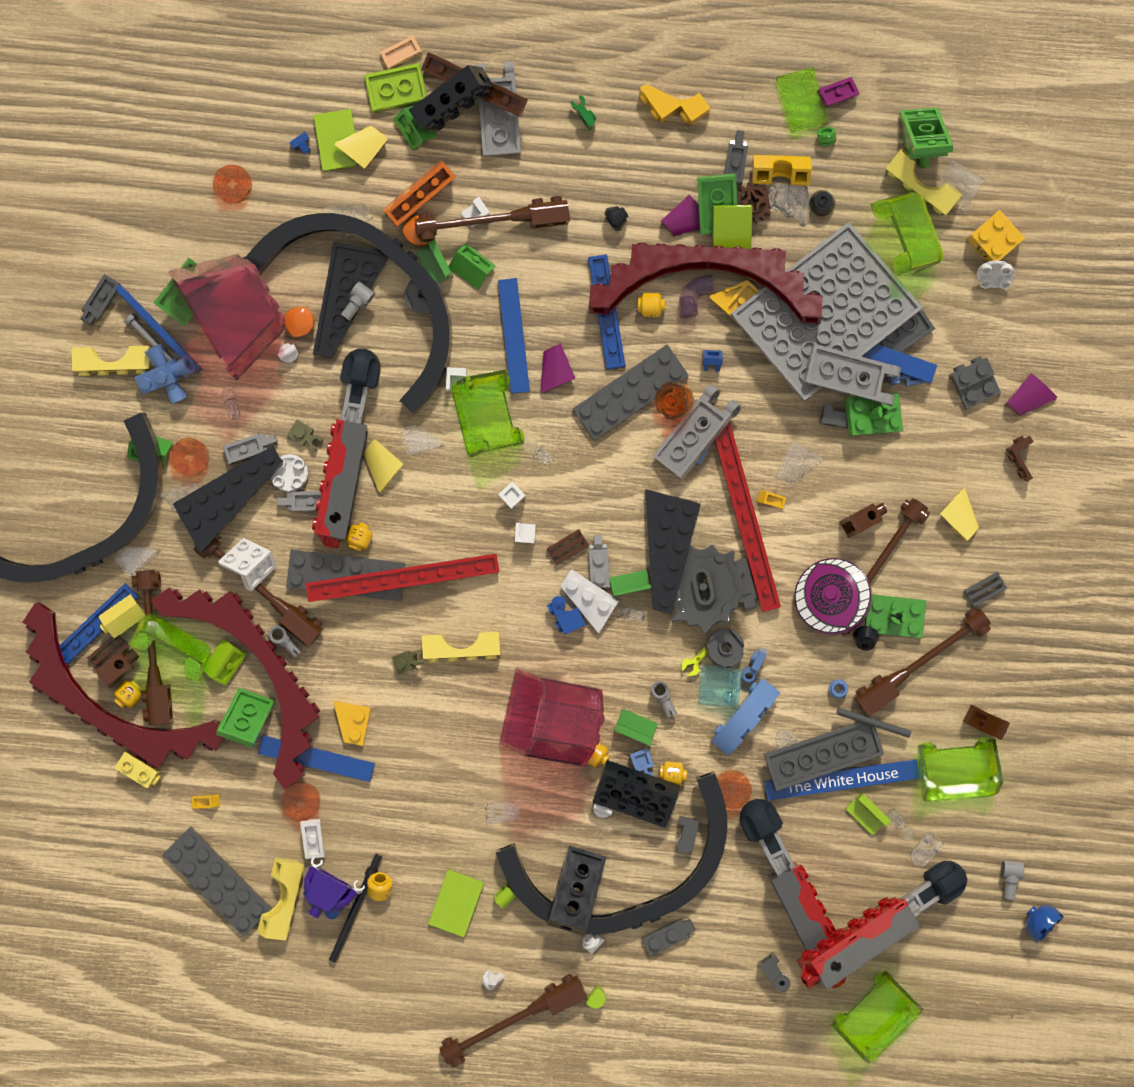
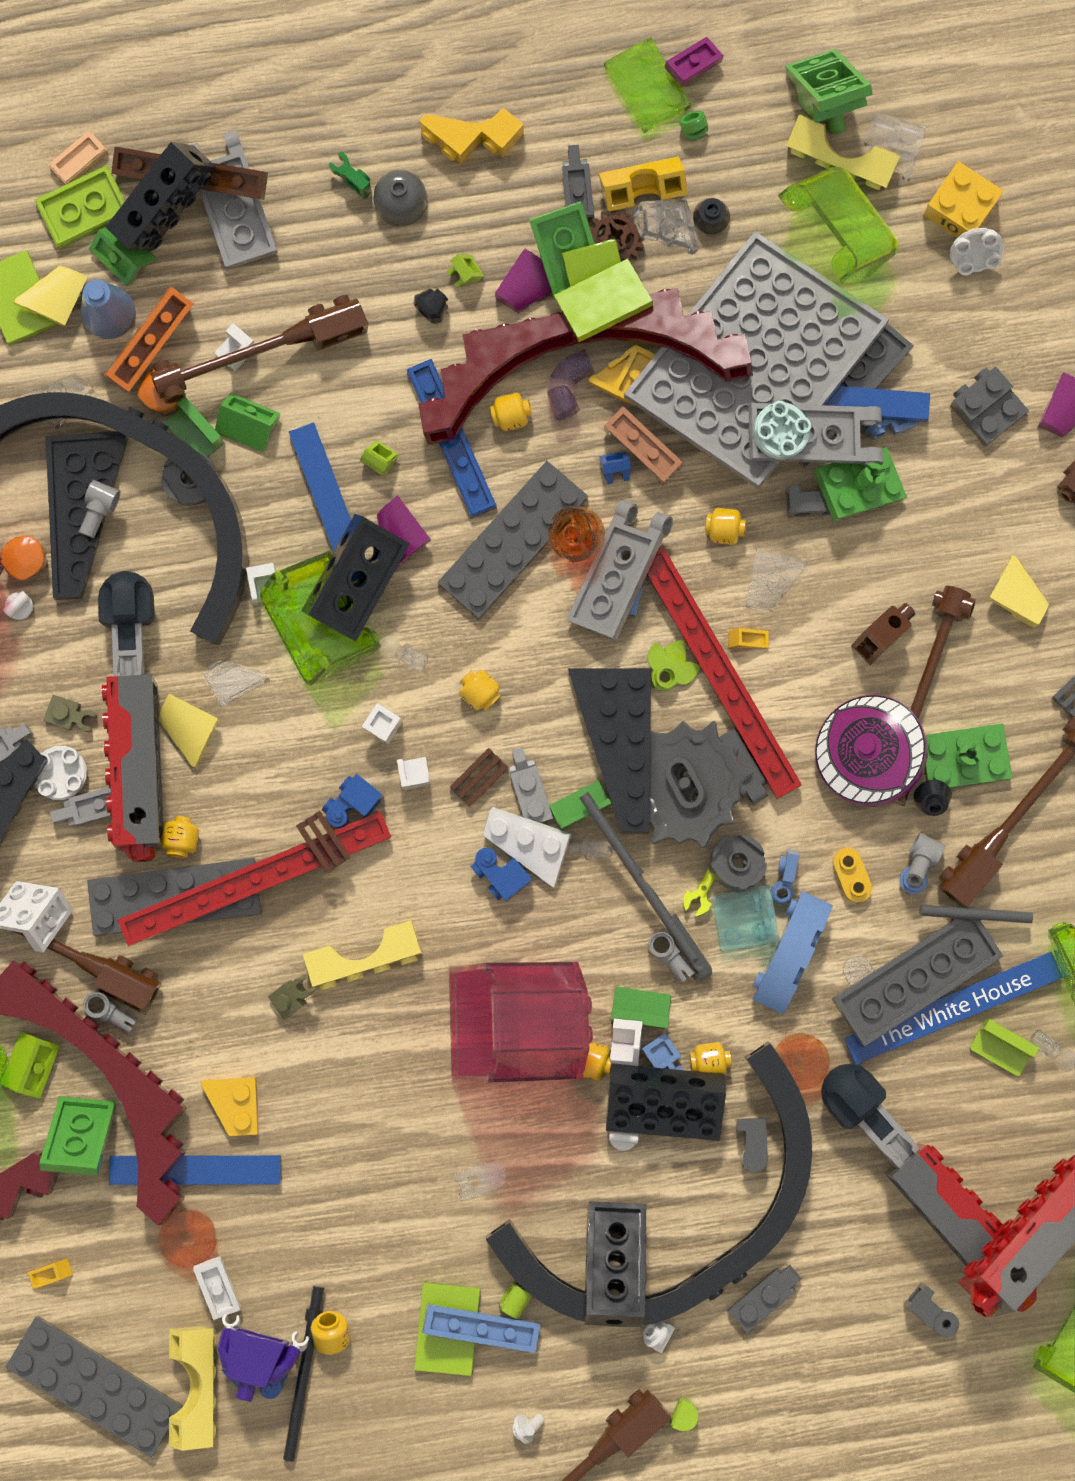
camera: 10 degrees left, 5 degrees down
none -> medium blue cone [81,280,136,339]
none -> reddish brown tile [296,810,351,874]
none -> black brick [301,514,410,641]
none -> blue brick [321,773,384,829]
none -> lime brick [360,440,399,477]
none -> dark grey cylinder [373,169,427,226]
none -> medium blue plate [422,1303,540,1353]
none -> lime tile [447,254,485,287]
none -> yellow head [459,670,500,711]
none -> lime tile [554,259,653,342]
none -> dark grey bar [579,792,712,982]
none -> nougat container [604,406,683,486]
none -> white panel [610,1019,642,1066]
none -> lime plate [647,640,700,691]
none -> yellow head [705,508,747,545]
none -> light aqua tile [753,401,811,460]
none -> yellow plate [832,848,872,903]
none -> light grey pin [906,833,945,886]

